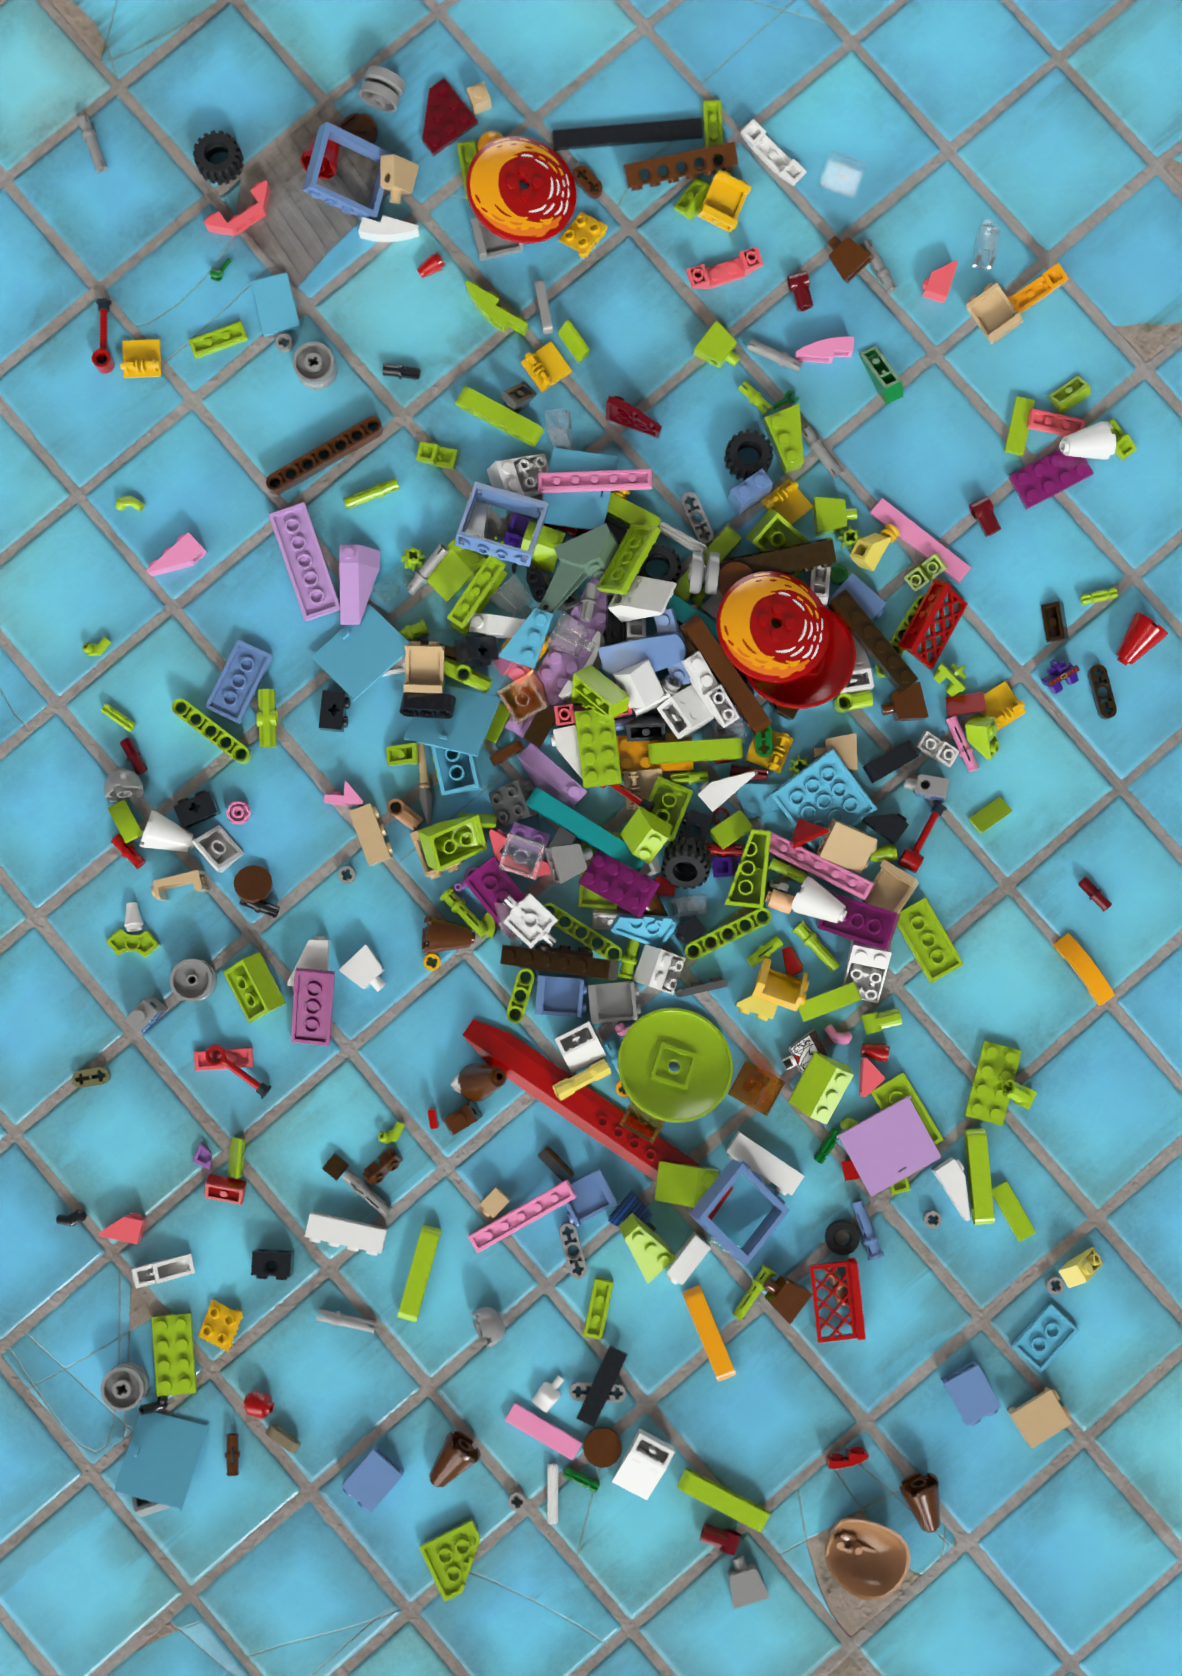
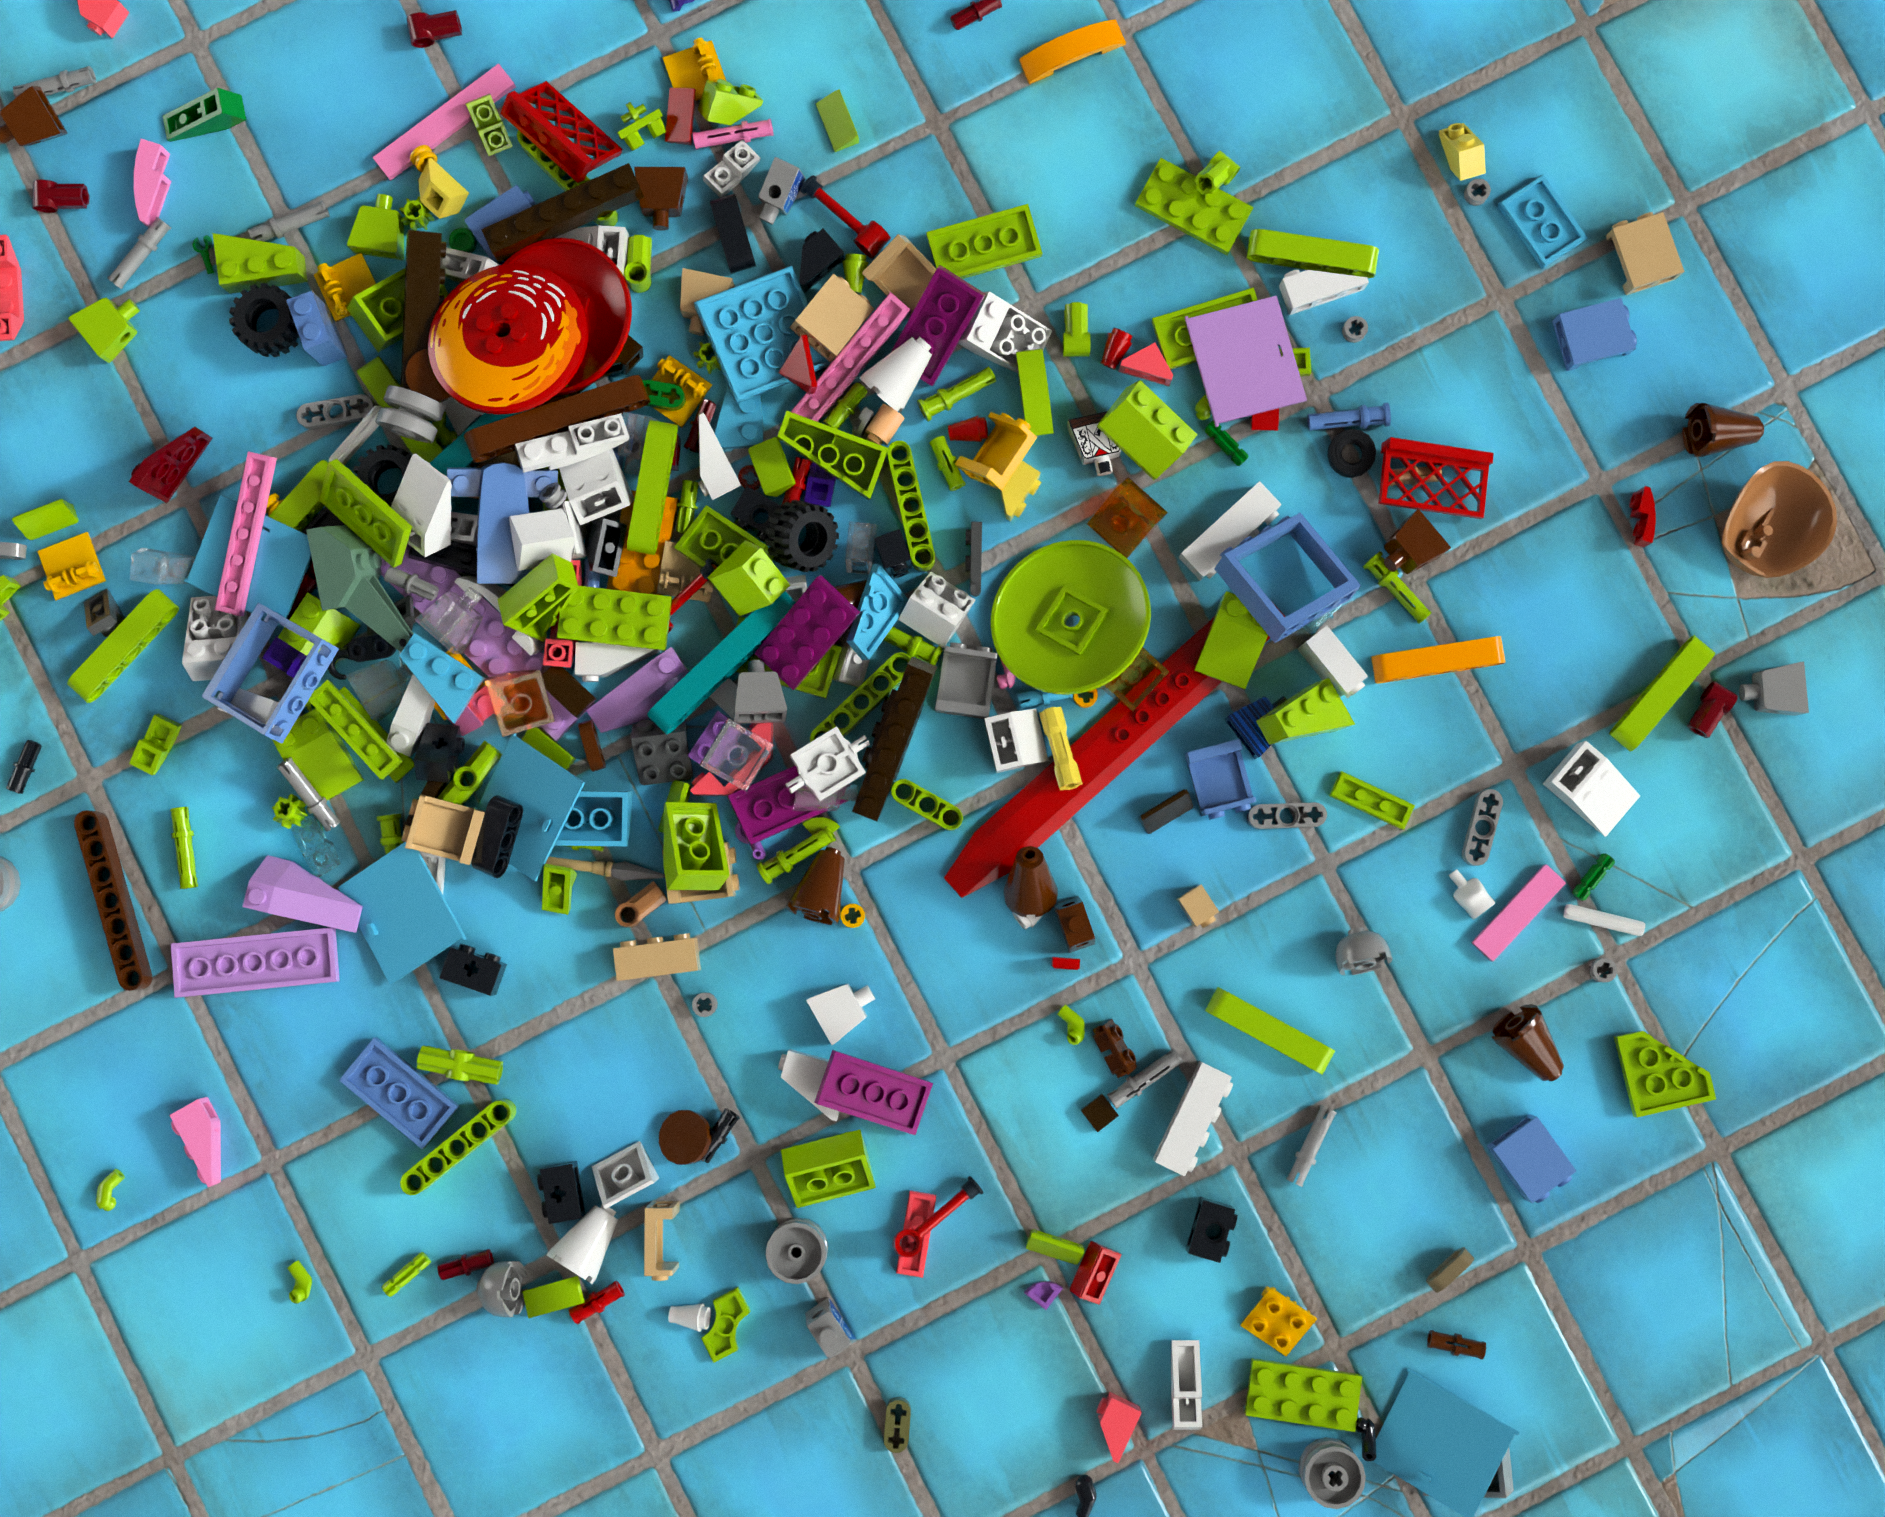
camera: 70 degrees left, 0 degrees up
bright pink plate [226,801,251,824] -> none
red head [243,1390,274,1419] -> none
bright pink slope [324,780,365,806] -> none
bright pink tile [468,1179,577,1253] -> none
medium blue panel [535,975,588,1018] -> none
black tile [576,1345,628,1427] -> none
reddish brown tile [583,1427,622,1468] -> none
red tile [656,876,675,897] -> none
lime pin [738,381,773,416] -> none
bright pink arm [824,1024,852,1045] -> none
lime tile [992,1180,1036,1242] -> none

